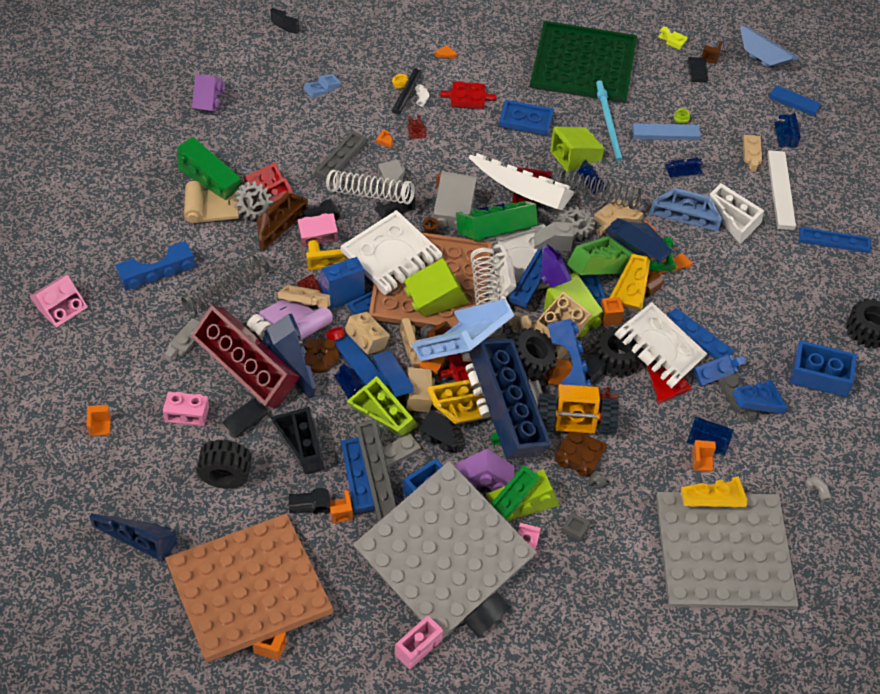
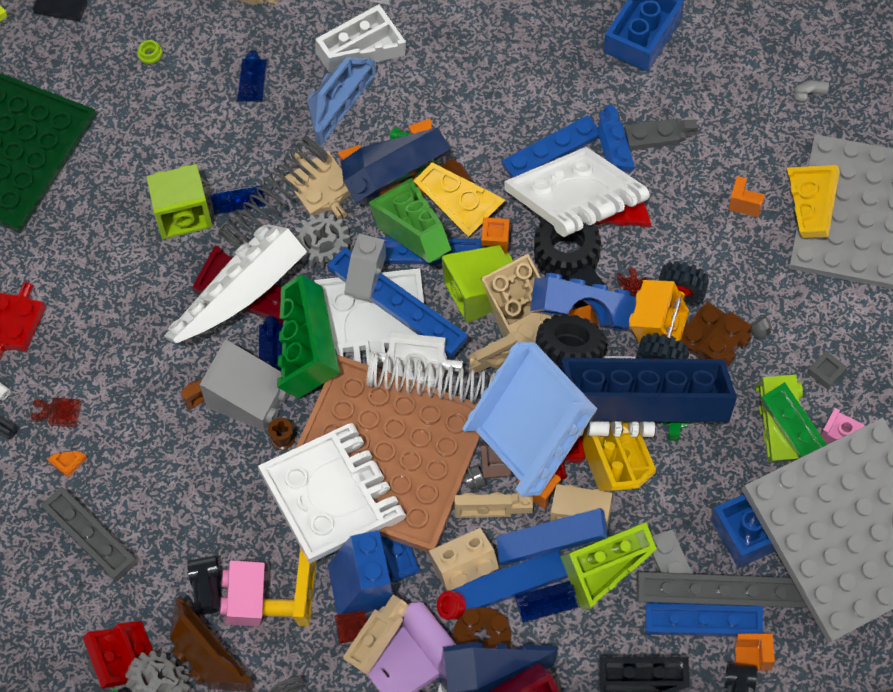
camera: 70 degrees left, 10 degrees up
white piece [326,170,415,204] -> none
black hinge [375,190,415,219] -> none
light grey slope [378,160,405,199] -> none
lime slope [404,258,469,317] -> none
black slope [419,409,457,453] -> none
medium lavender brick [456,449,514,491] -> none
blue plate [498,100,554,136] -> none
dark purple wedge [540,243,572,287] -> none
medium azure bar [596,81,622,161] -> none
medium blue tile [632,123,701,140] -> none
clear blue hinge [687,416,734,456] -> none
blue wing [732,380,788,414] -> none

